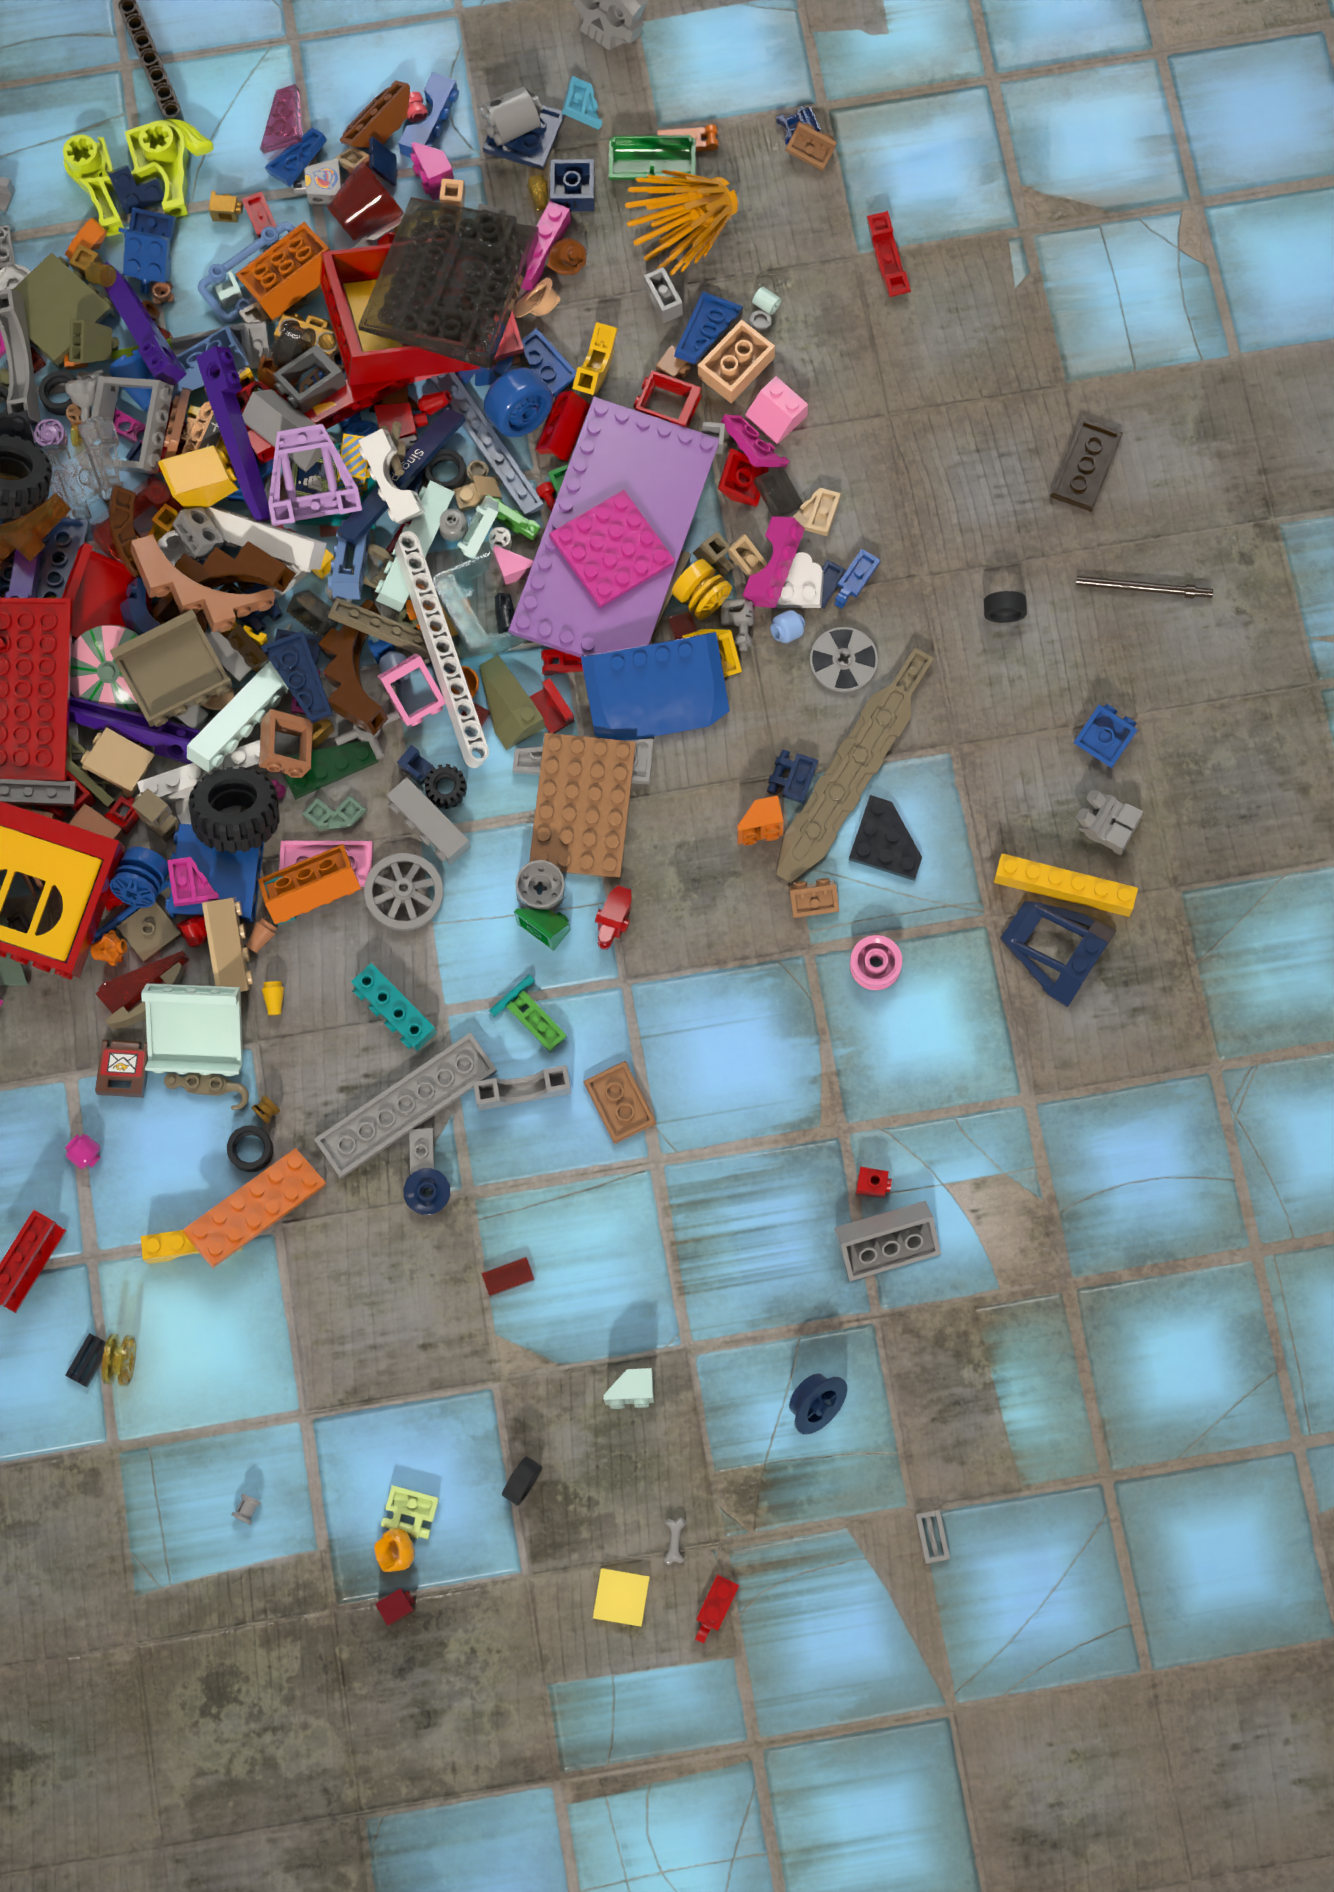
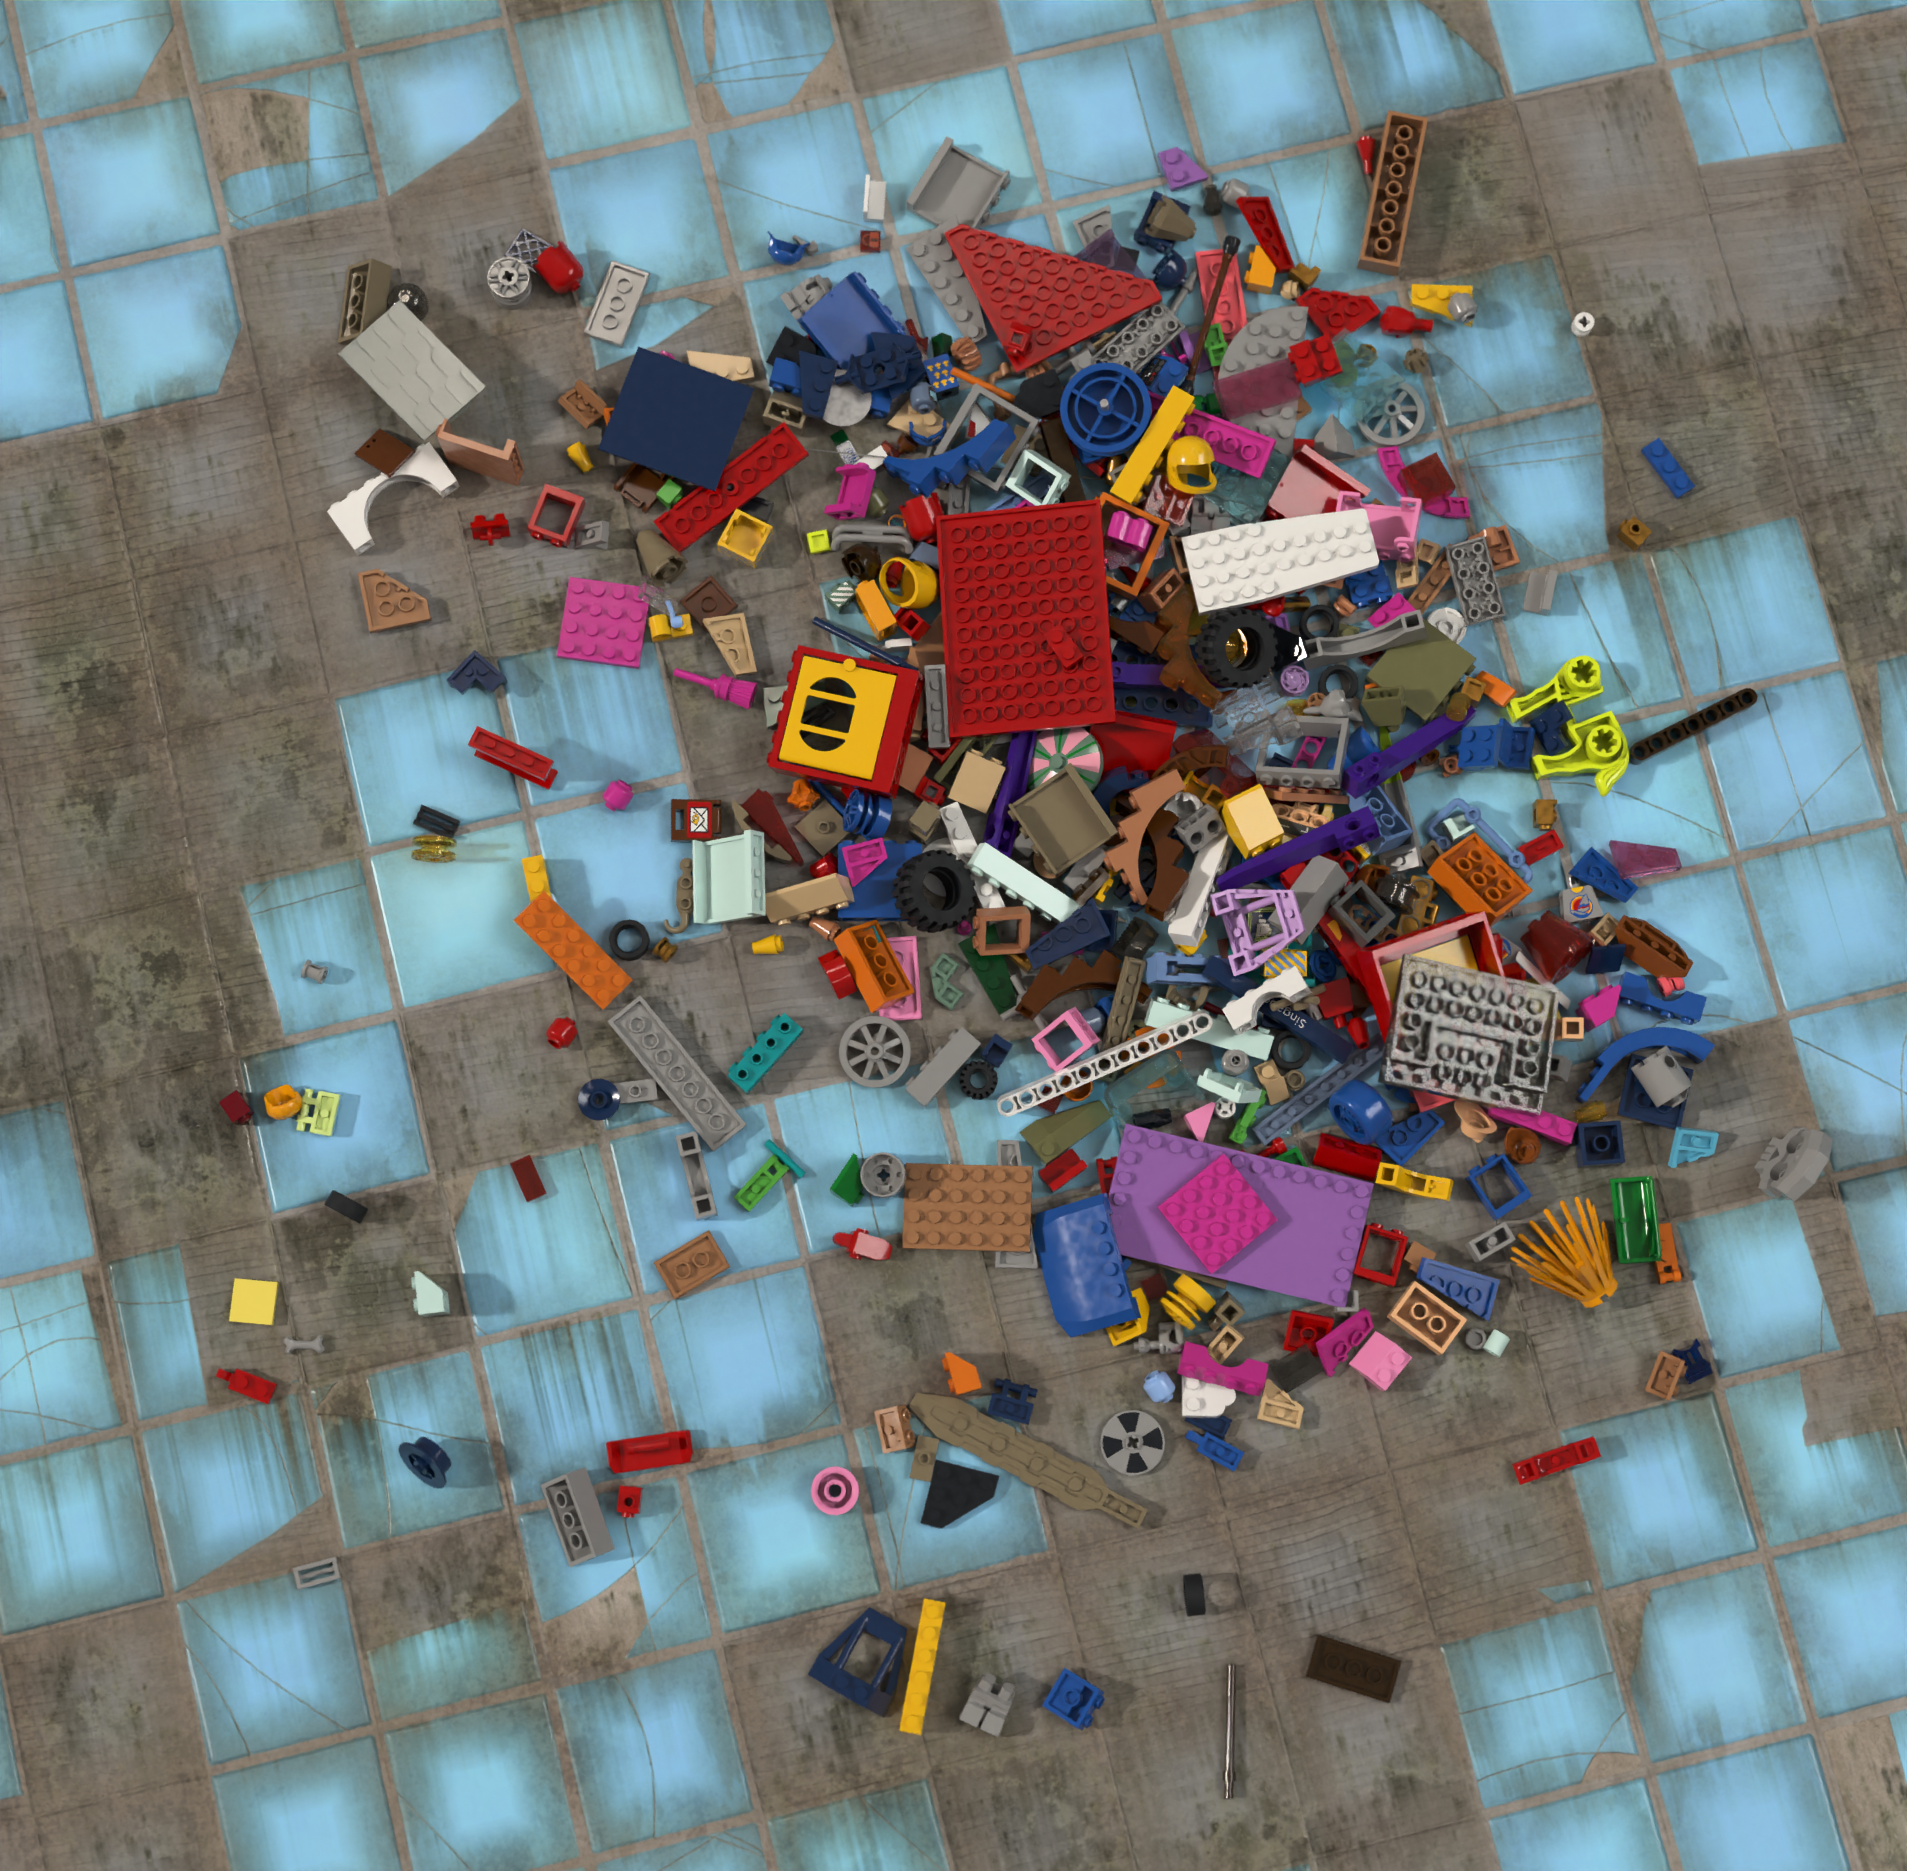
camera: 75 degrees right, 5 degrees up
none -> red head [546,1017,578,1049]
none -> red piece [606,1430,693,1474]
none -> red brick [818,949,858,1000]
none -> dark tan plate [910,1435,939,1482]
none -> blue window [1465,1153,1532,1221]
none -> blue arch [1575,1027,1715,1104]

